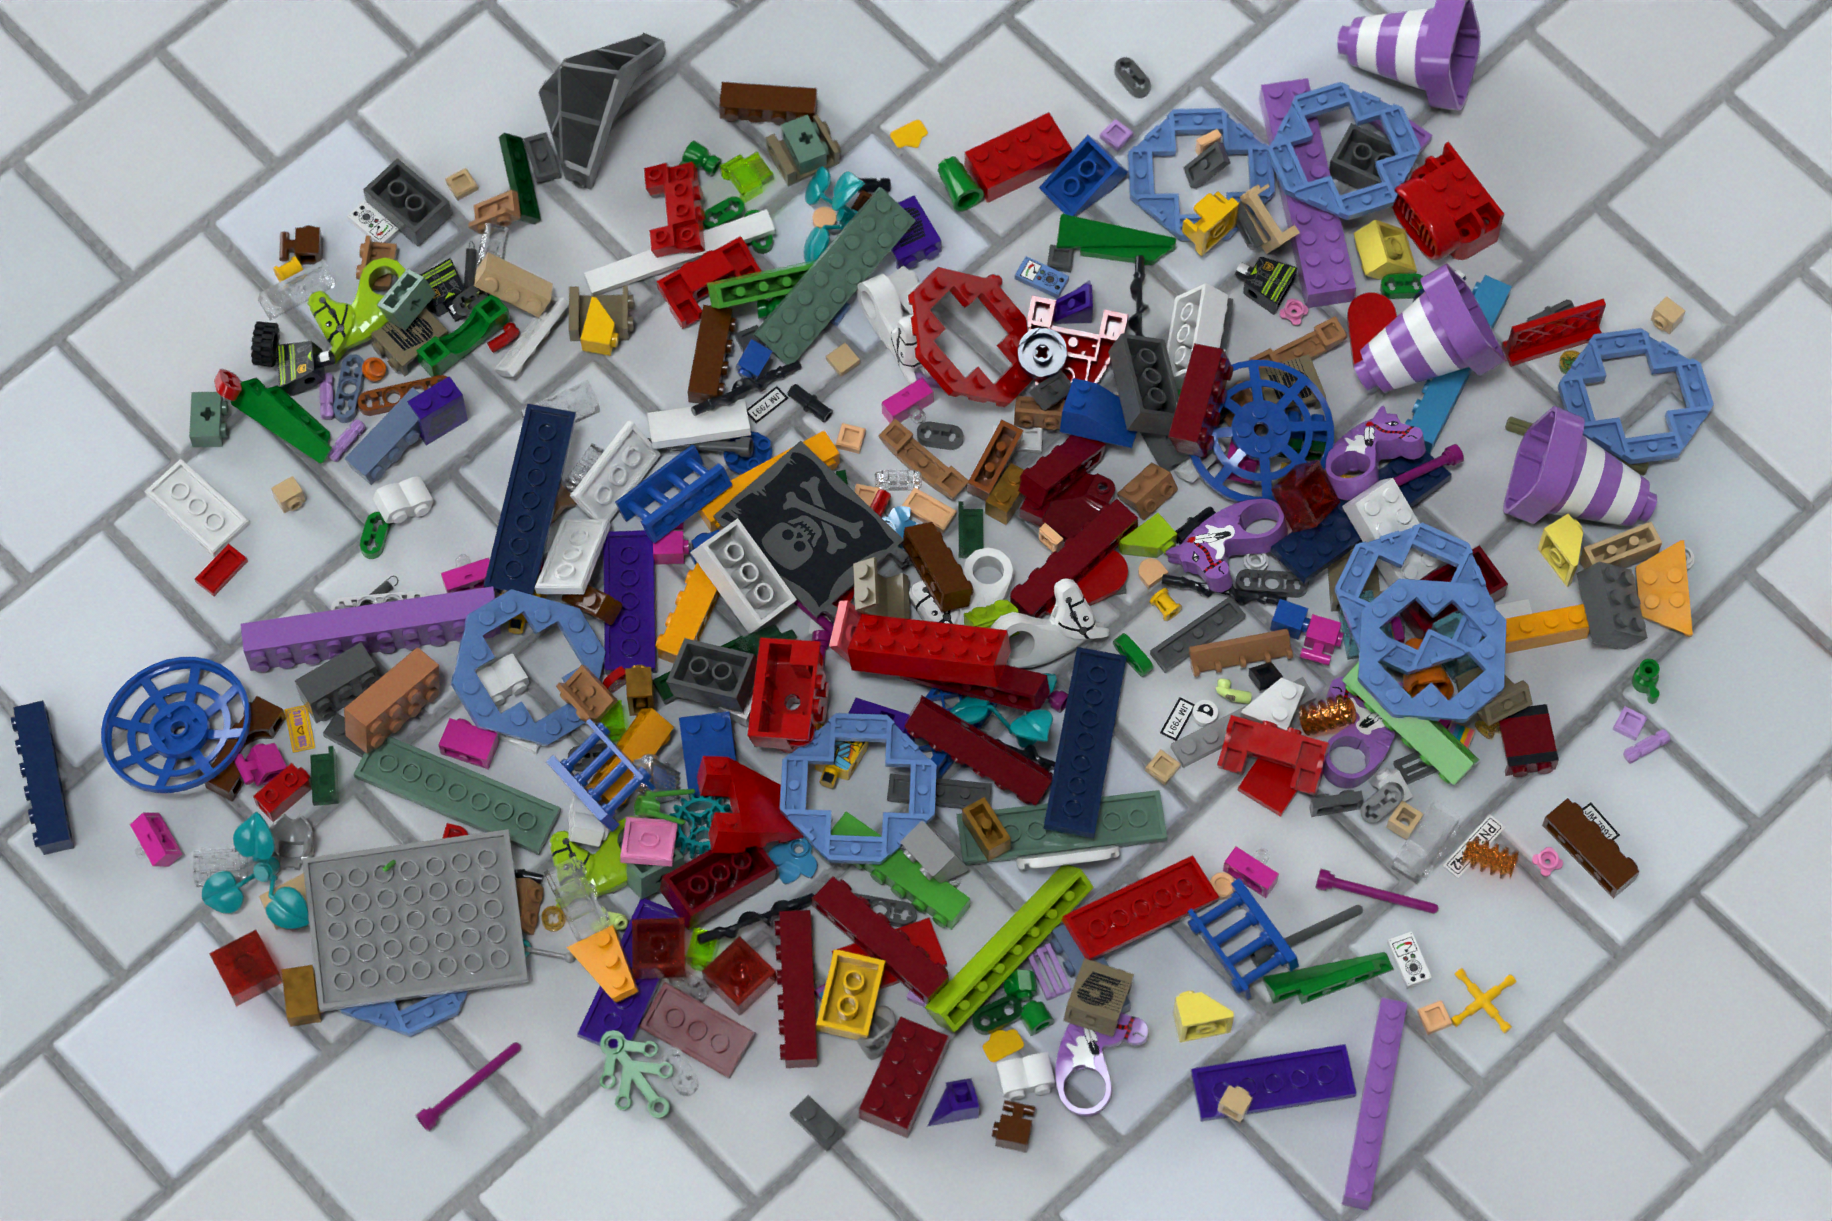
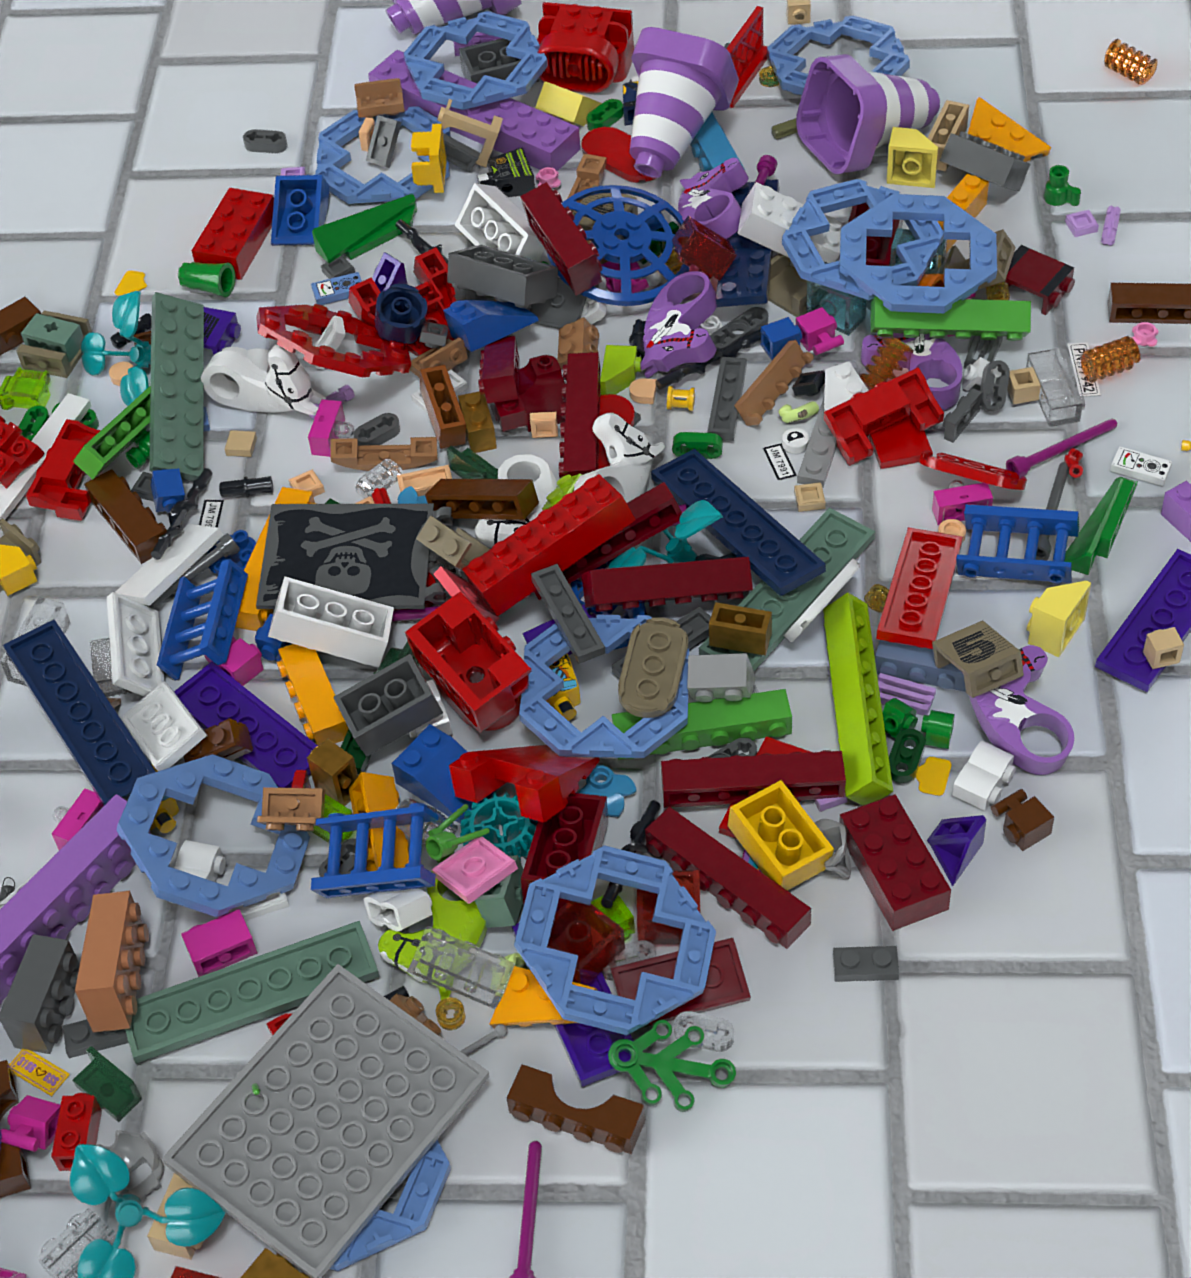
camera: 40 degrees left, 15 degrees down
none -> white tile [315,315,346,370]
none -> medium nougat bracket [354,78,405,118]
none -> reddish brown arch [506,1064,646,1154]
none -> medium blue plate [514,845,716,1035]
none -> dark grey plate [531,564,605,664]
none -> dark tan tile [618,617,688,718]
none -> clear yellow bush [864,584,889,612]
none -> red tile [919,451,1027,490]
none -> red arm [1064,448,1084,478]

